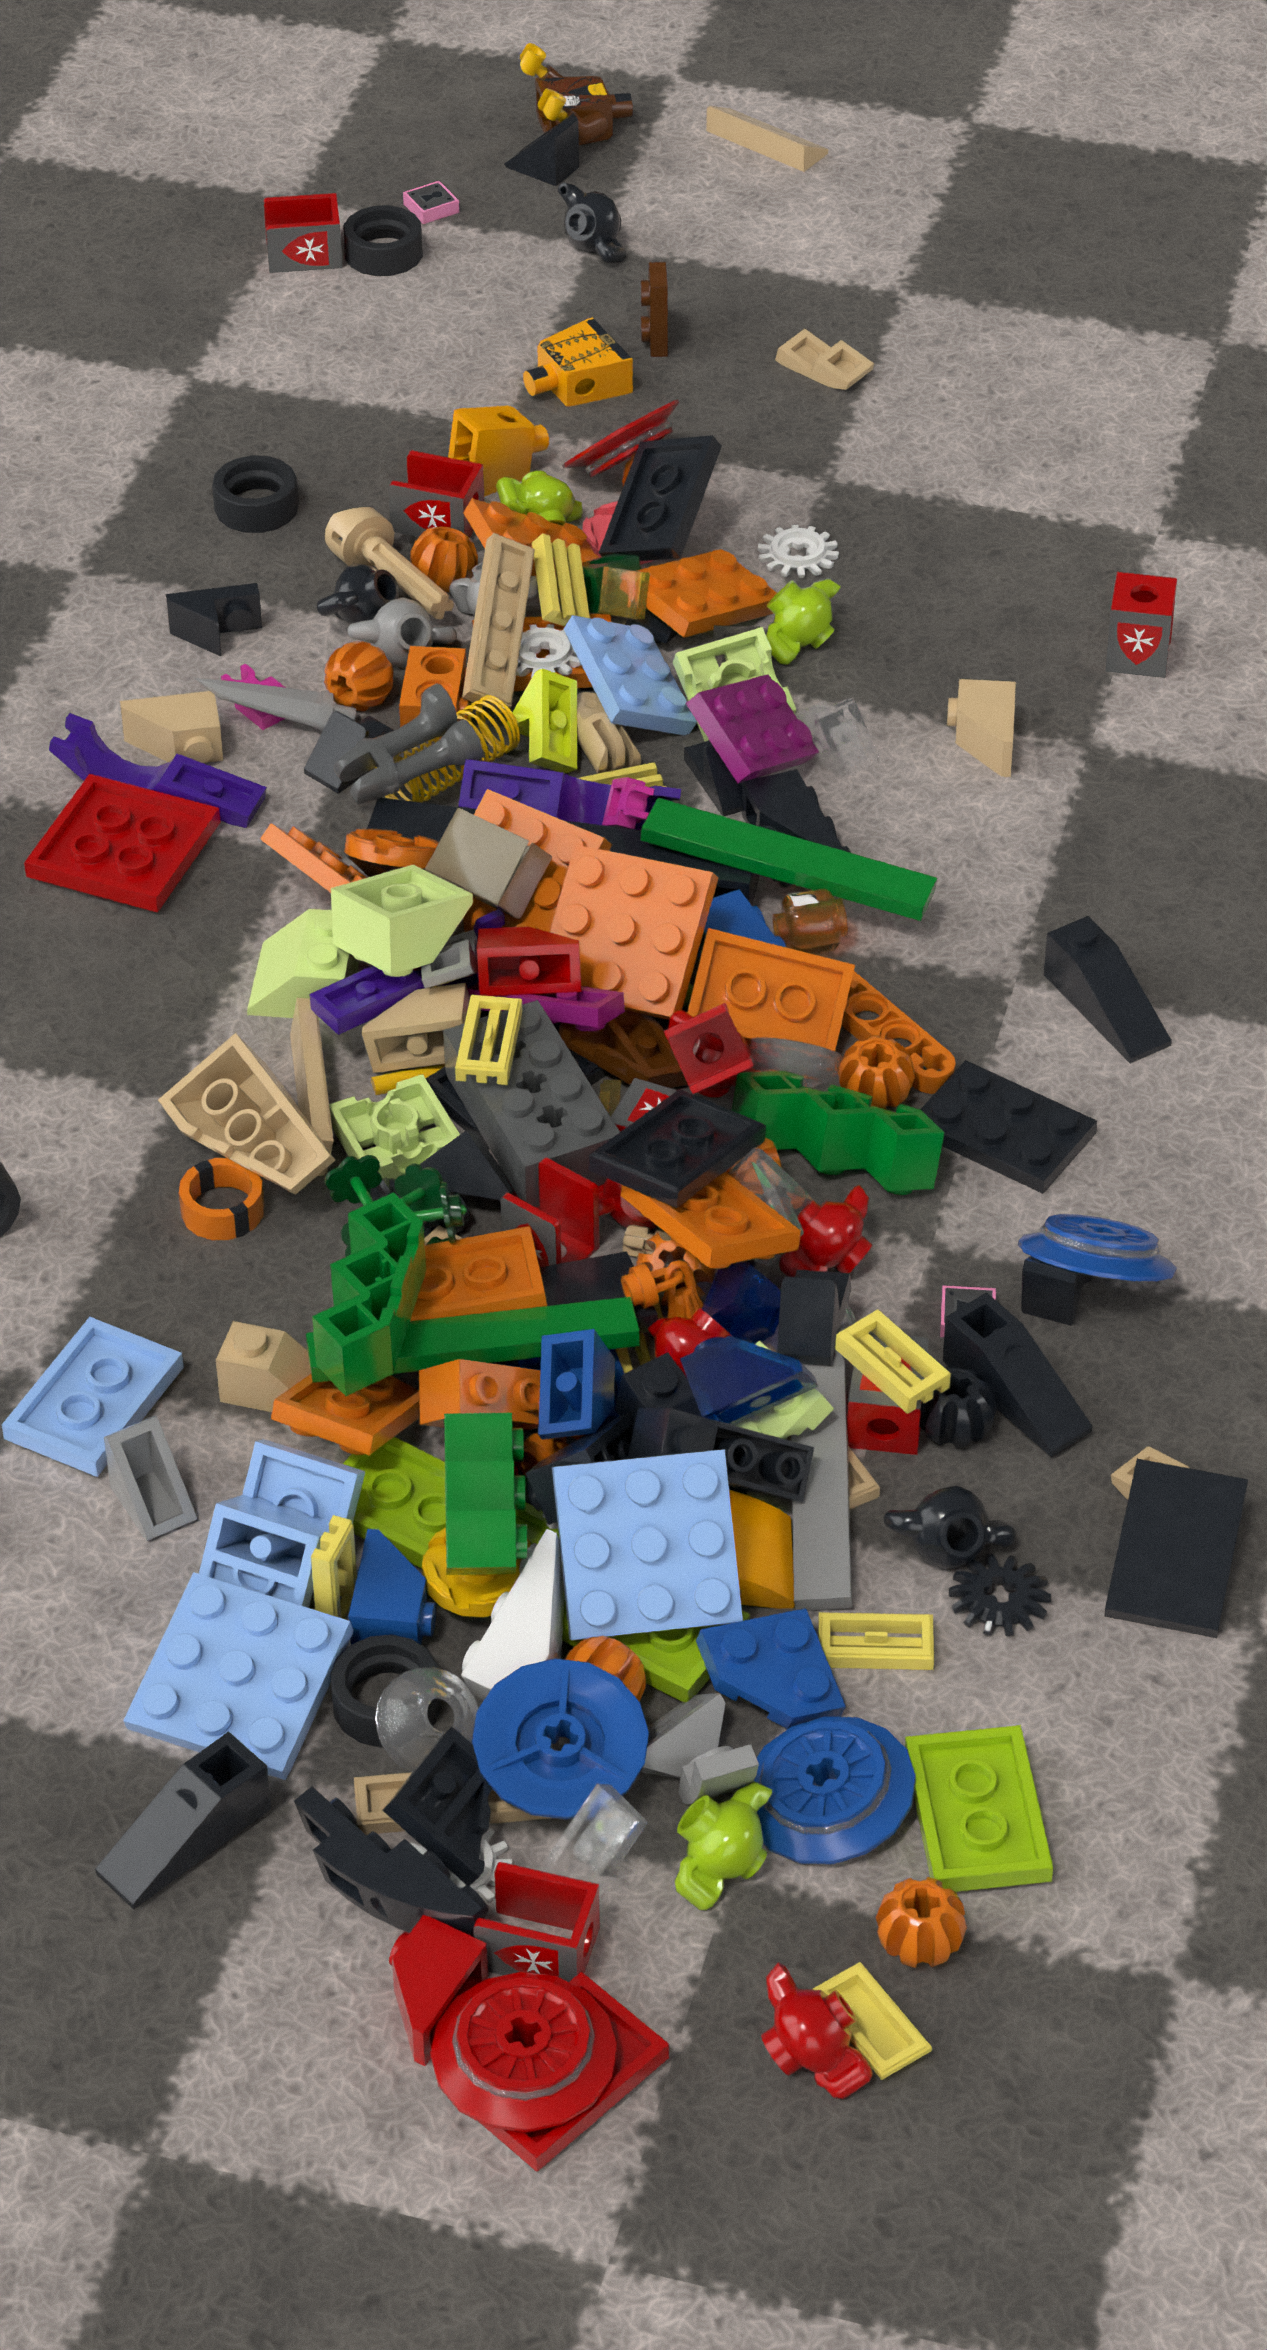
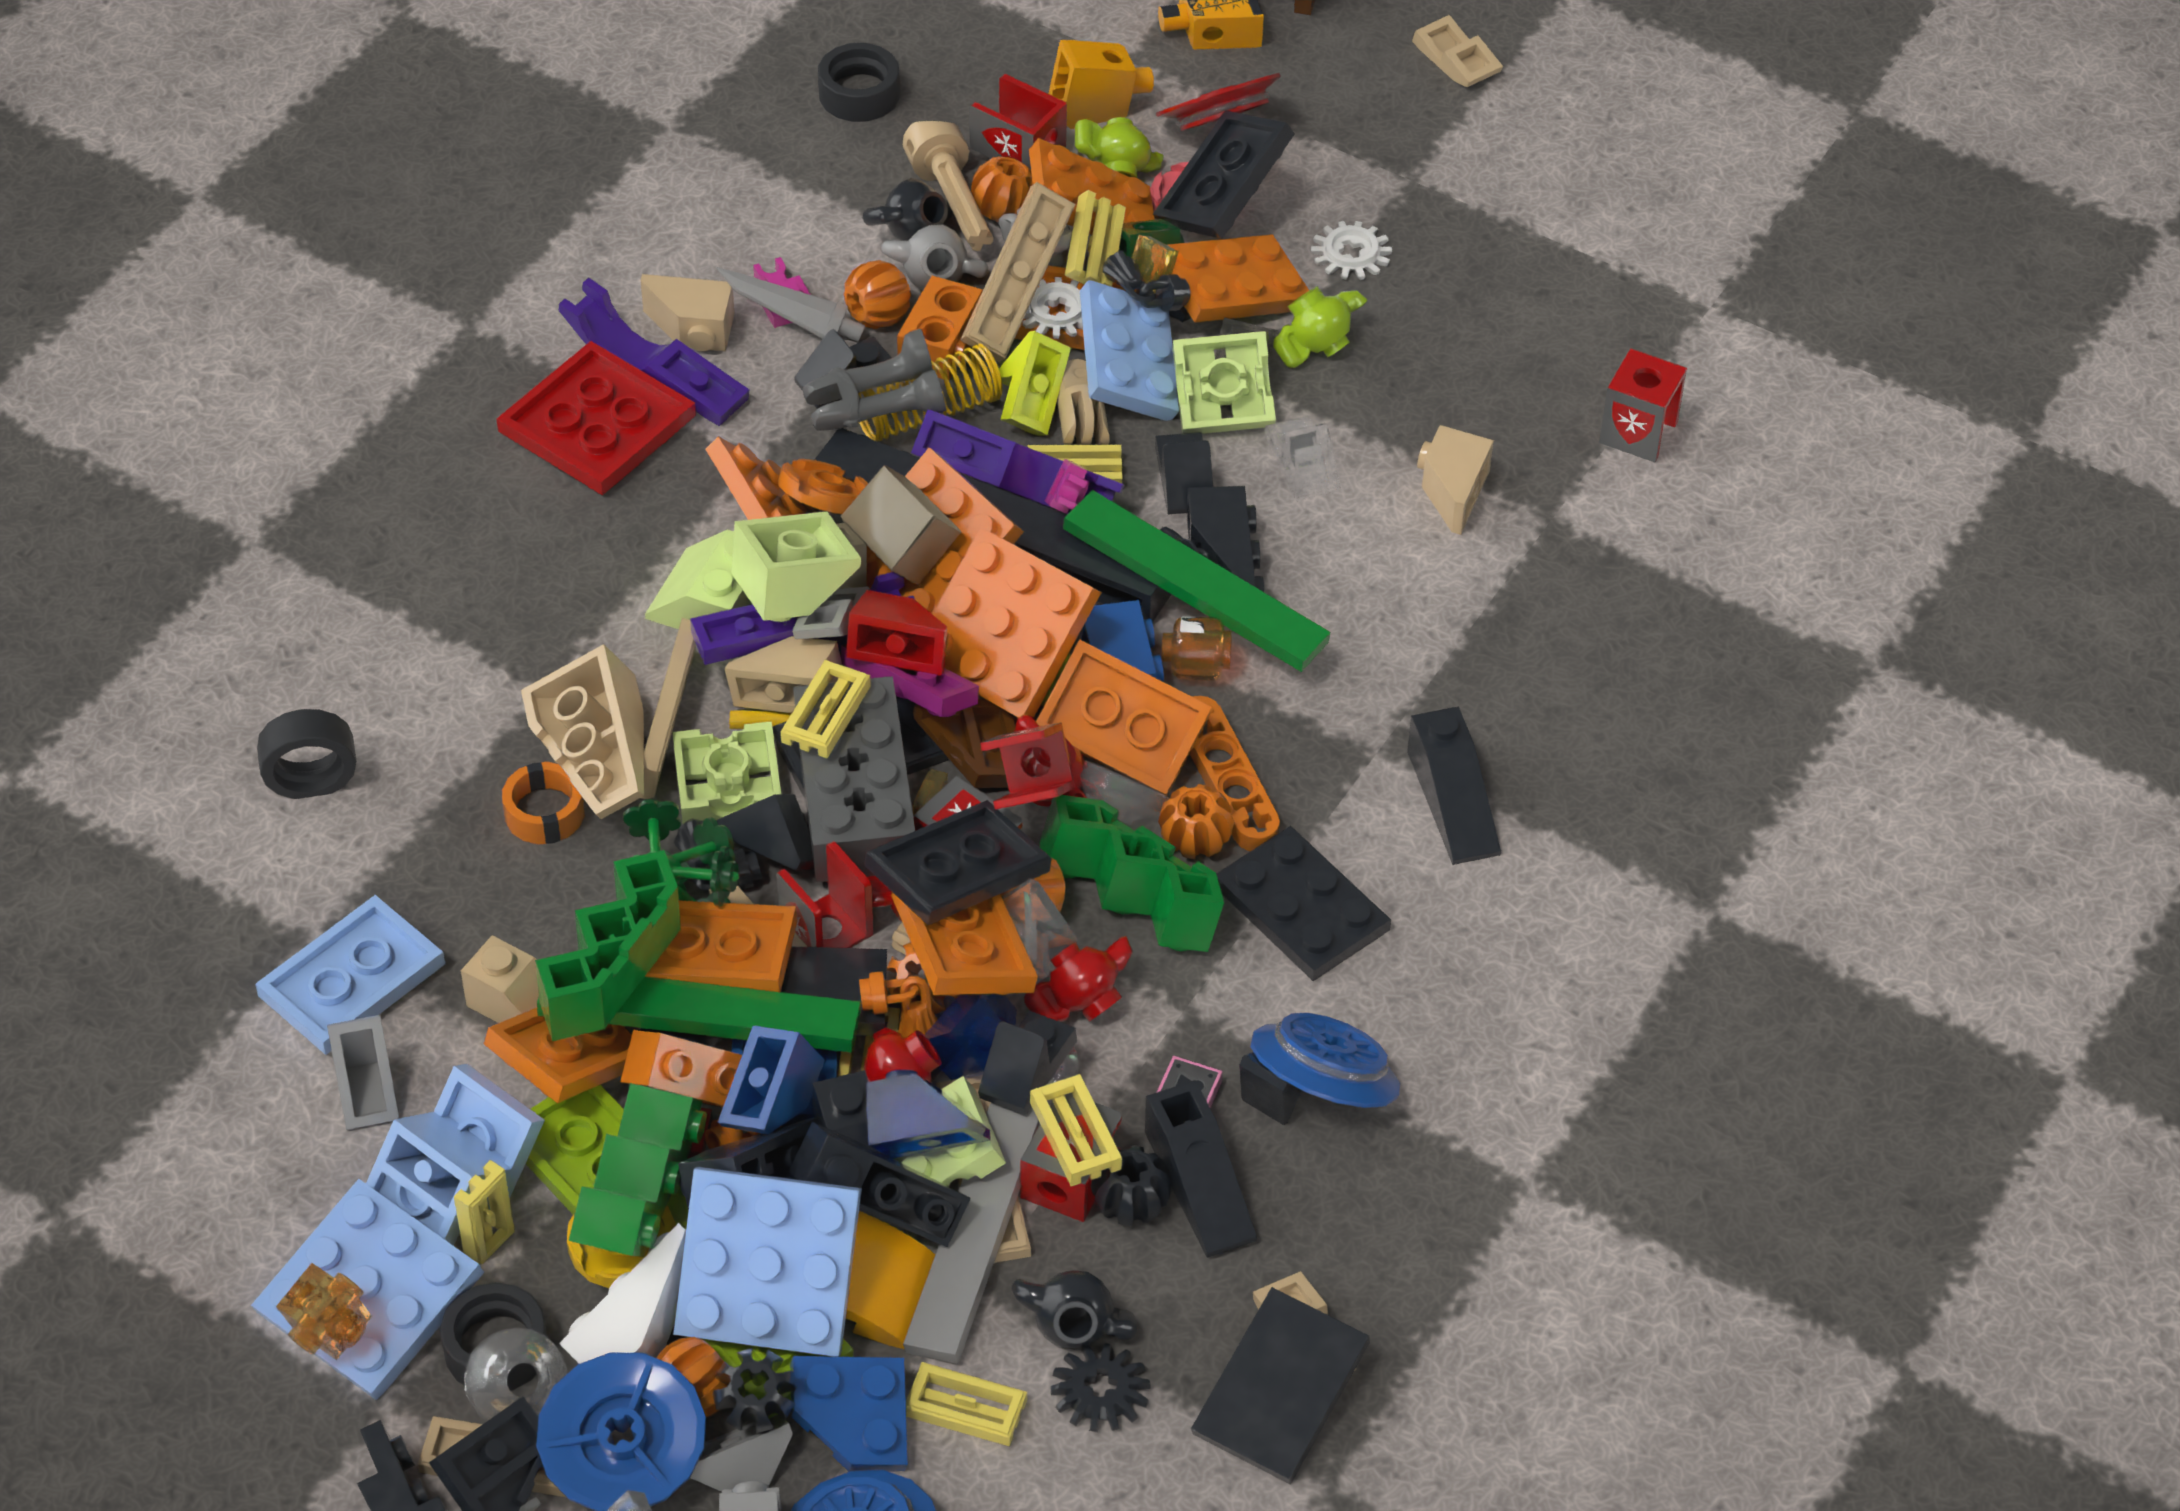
camera: 15 degrees right, 5 degrees up
black slope [95,1731,271,1910] -> none
black slope [166,583,262,656] -> none
blue slope [348,1529,436,1645] -> none
magenta plate [686,674,819,783] -> none
none -> clear orange brick [276,1263,372,1360]
none -> black piece [712,1348,797,1433]
none -> black piece [1103,250,1190,312]

